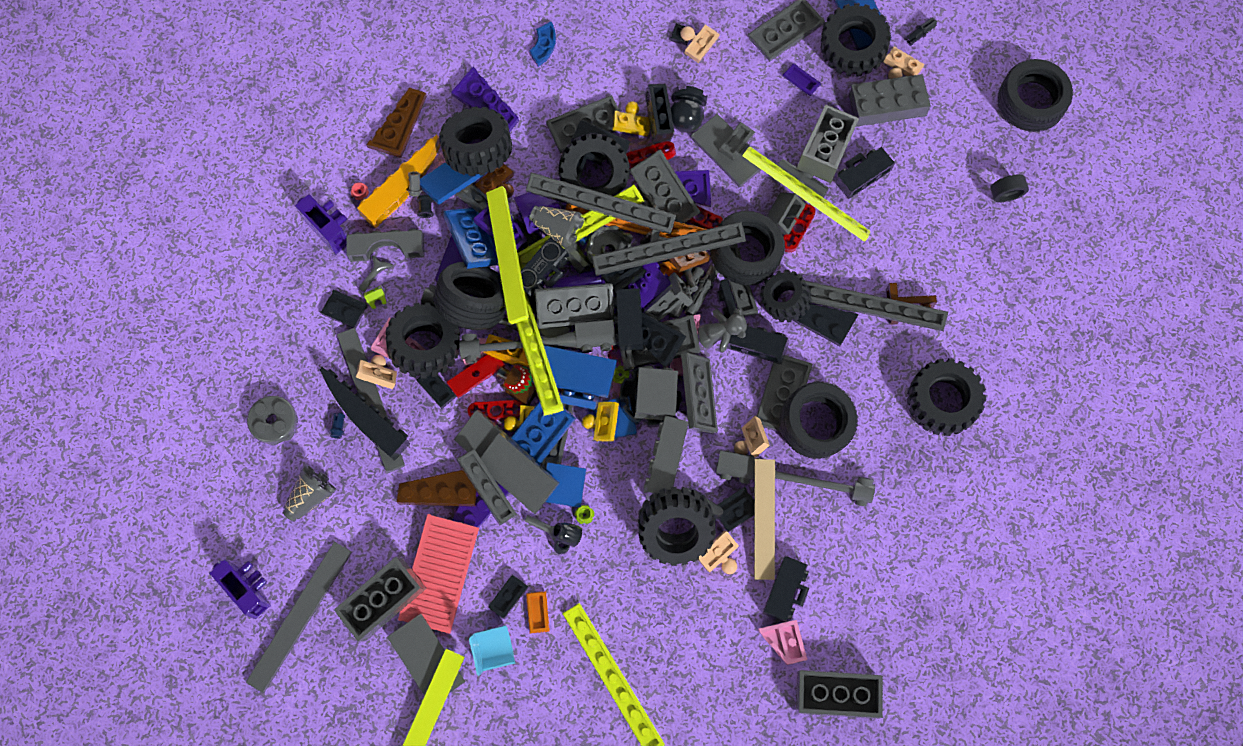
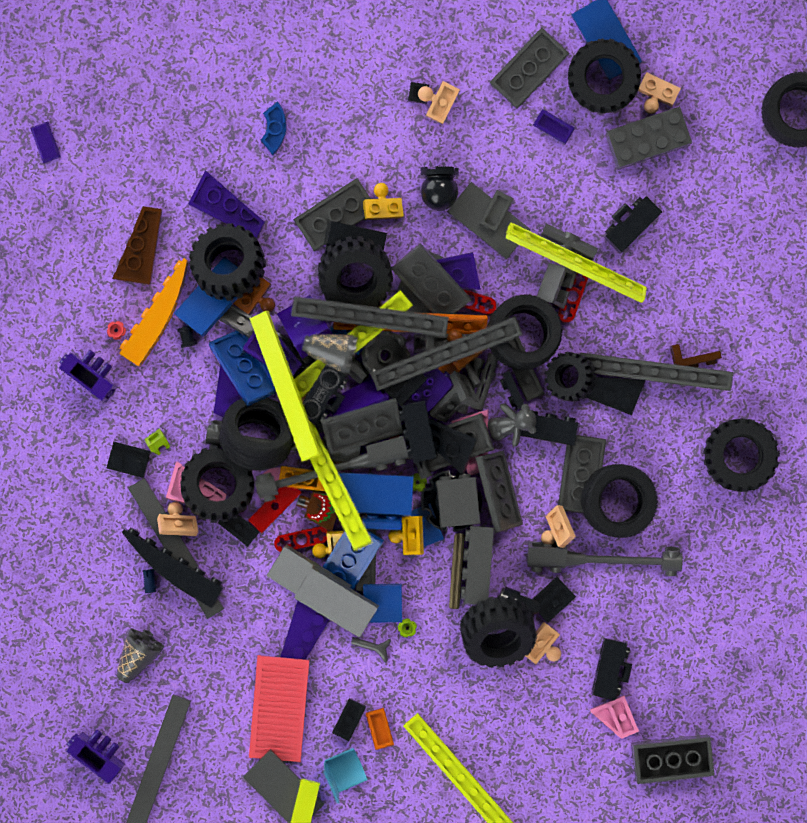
camera: 10 degrees left, 15 degrees up
dark grey plate [247,396,298,445] -> none
dark grey brick [334,557,427,642] -> none
dark grey arch [347,229,424,262] -> none
dark grey piece [359,255,393,292] -> none
reddish brown wing [397,470,477,506] -> none
dark grey pin [407,171,422,196] -> none
dark grey tile [457,449,517,526] -> none
black piece [552,522,582,555] -> none
red beam [626,141,676,170] -> none
black piece [644,84,675,144] -> none
tan tile [754,459,775,580] -> none
dark grey brick [797,104,859,183] -> none
black axle [904,17,937,46] -> none
black tyre [990,174,1029,203] -> none
none -> dark purple tile [30,121,61,164]
none -> dark tan axle [449,533,465,609]

